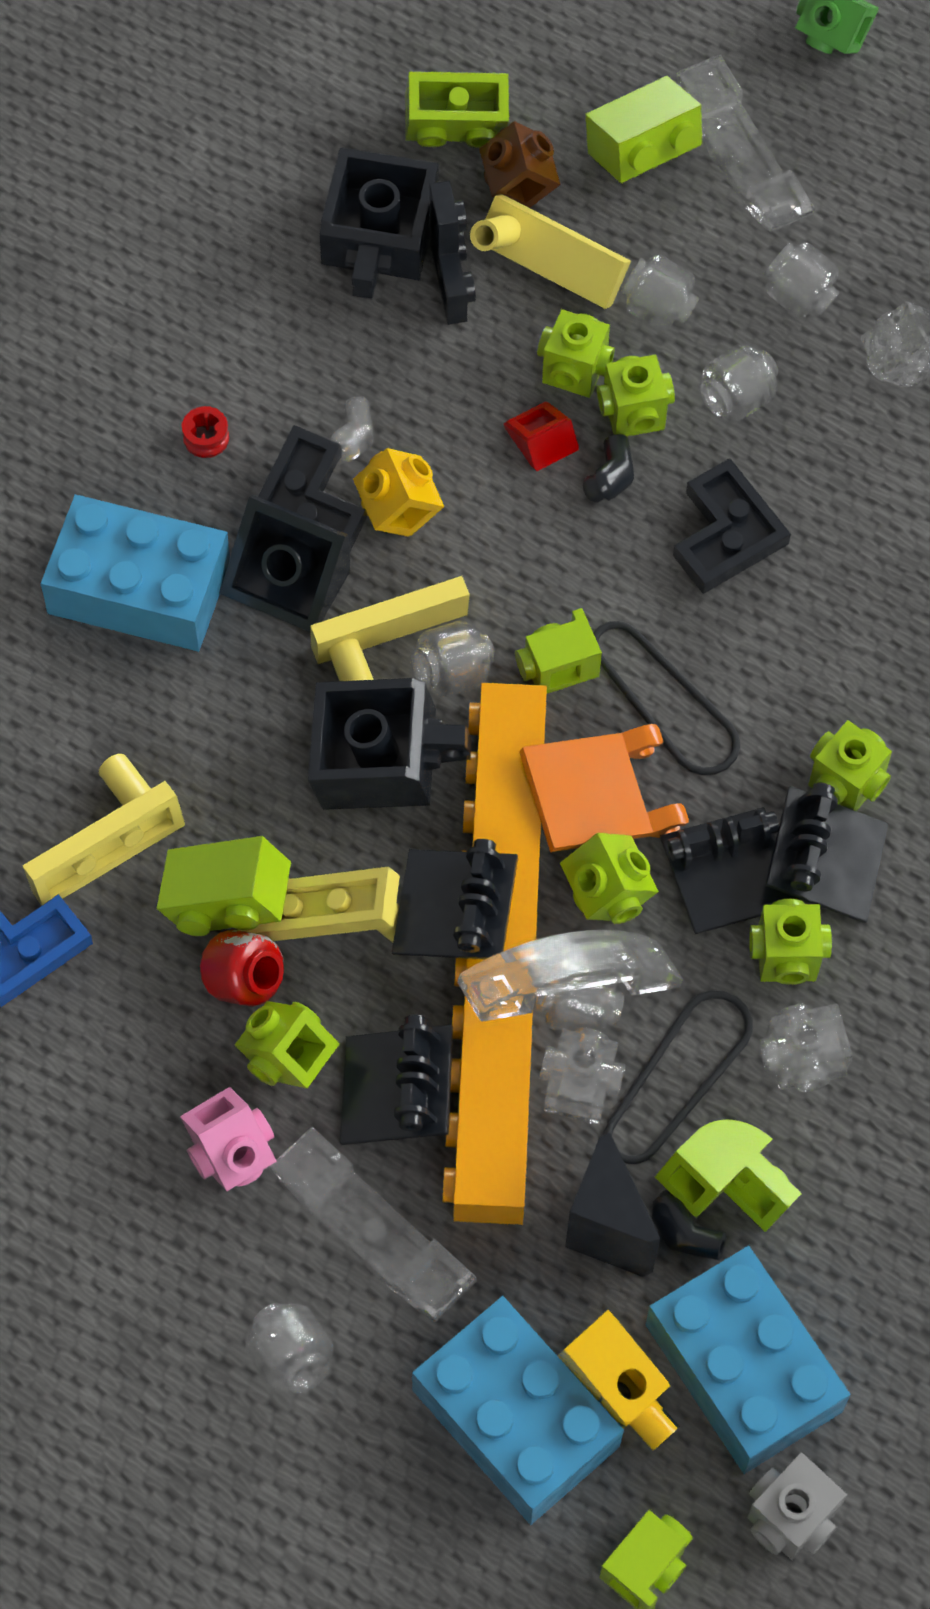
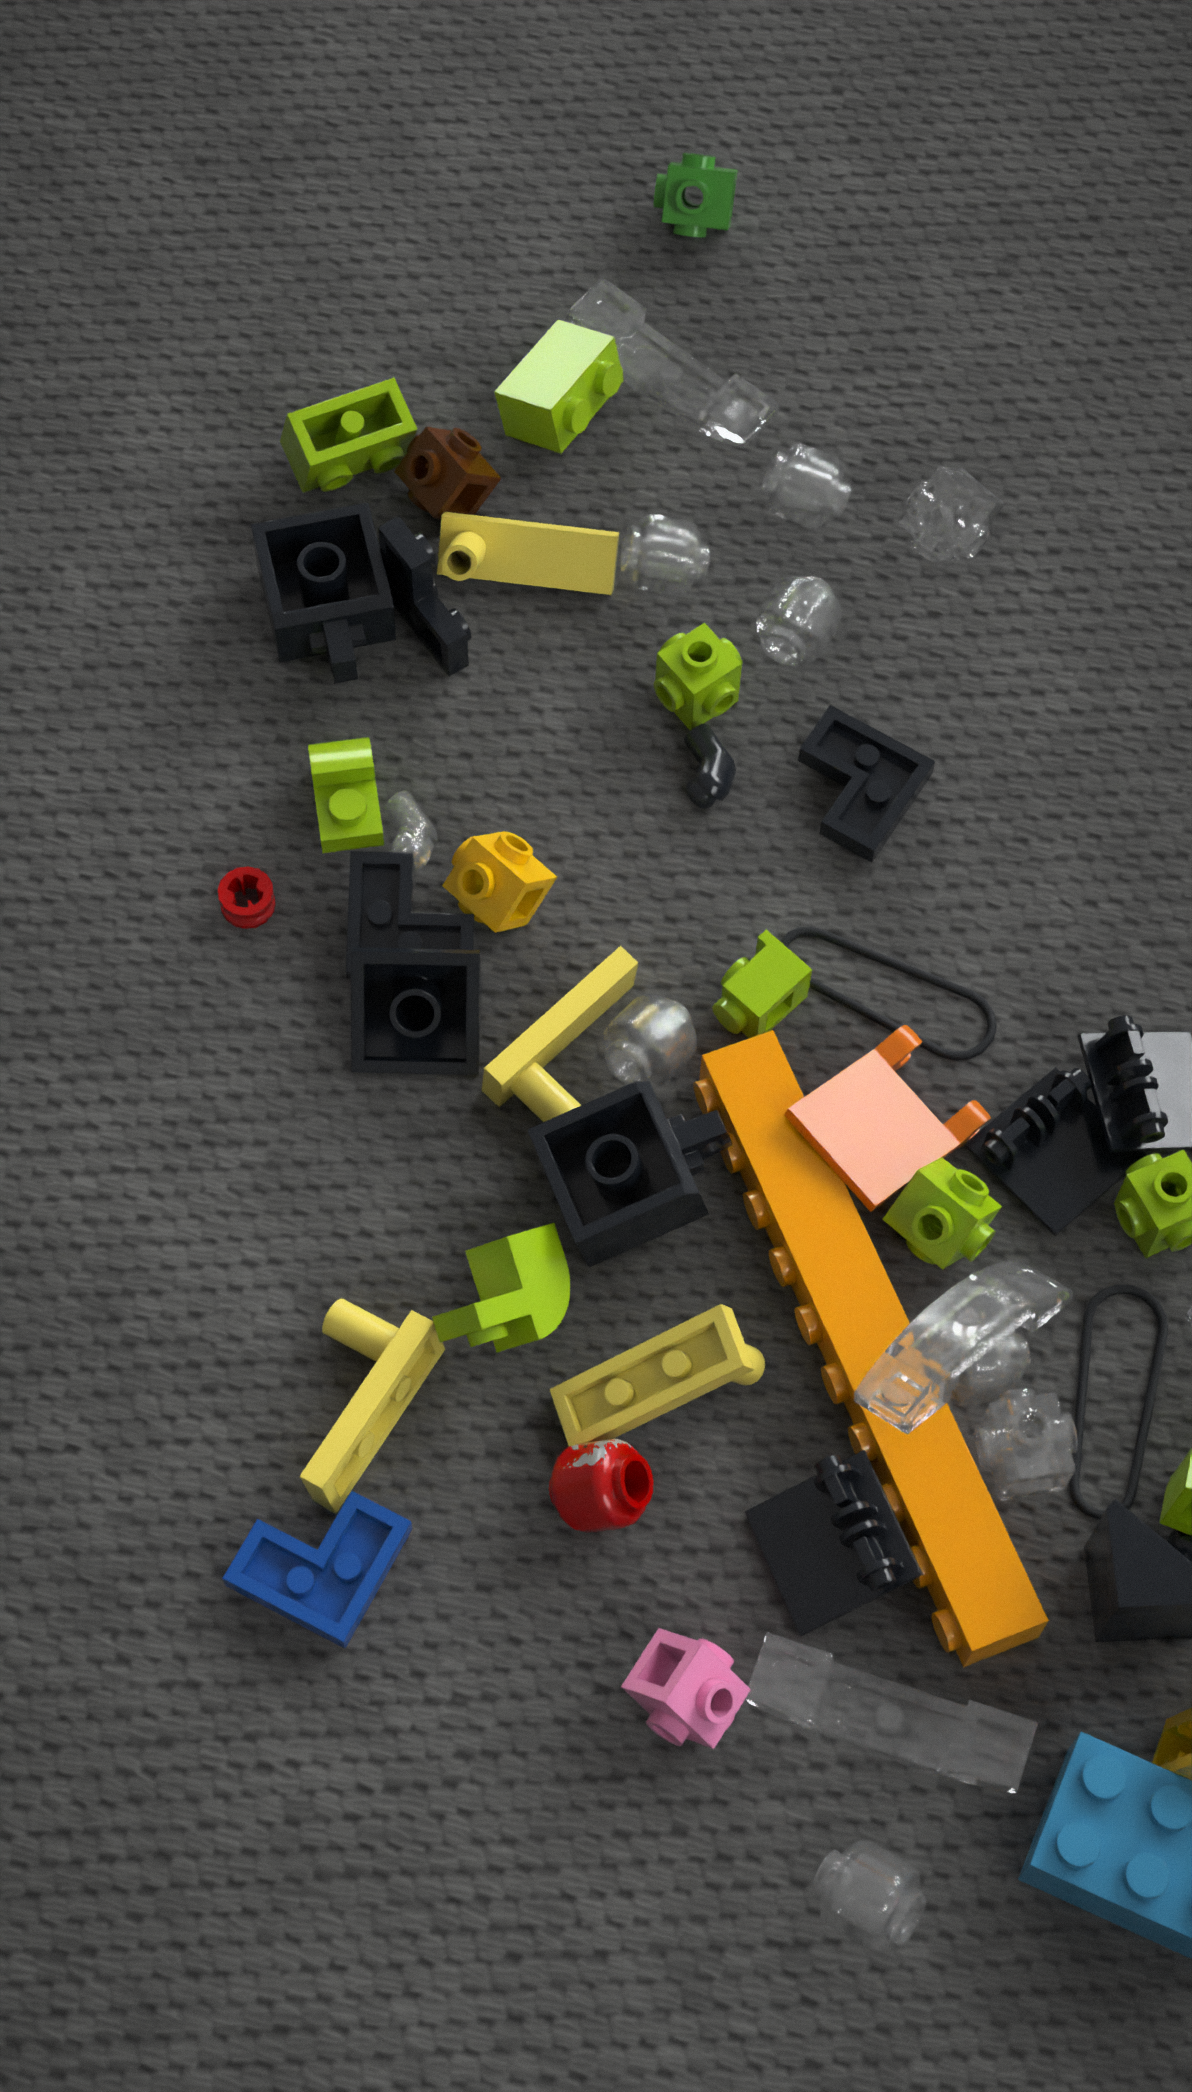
camera: 25 degrees left, 0 degrees up
dark azure brick [41,494,230,652] -> none
lime brick [157,836,291,936] -> none
lime brick [235,1001,340,1089] -> none
black hinge [392,839,519,960] -> none
red slope [503,401,579,471] -> none
lime brick [537,309,615,398] -> none
lime brick [808,720,892,811] -> none
none -> lime brick [308,737,384,853]
none -> lime brick [432,1223,570,1353]

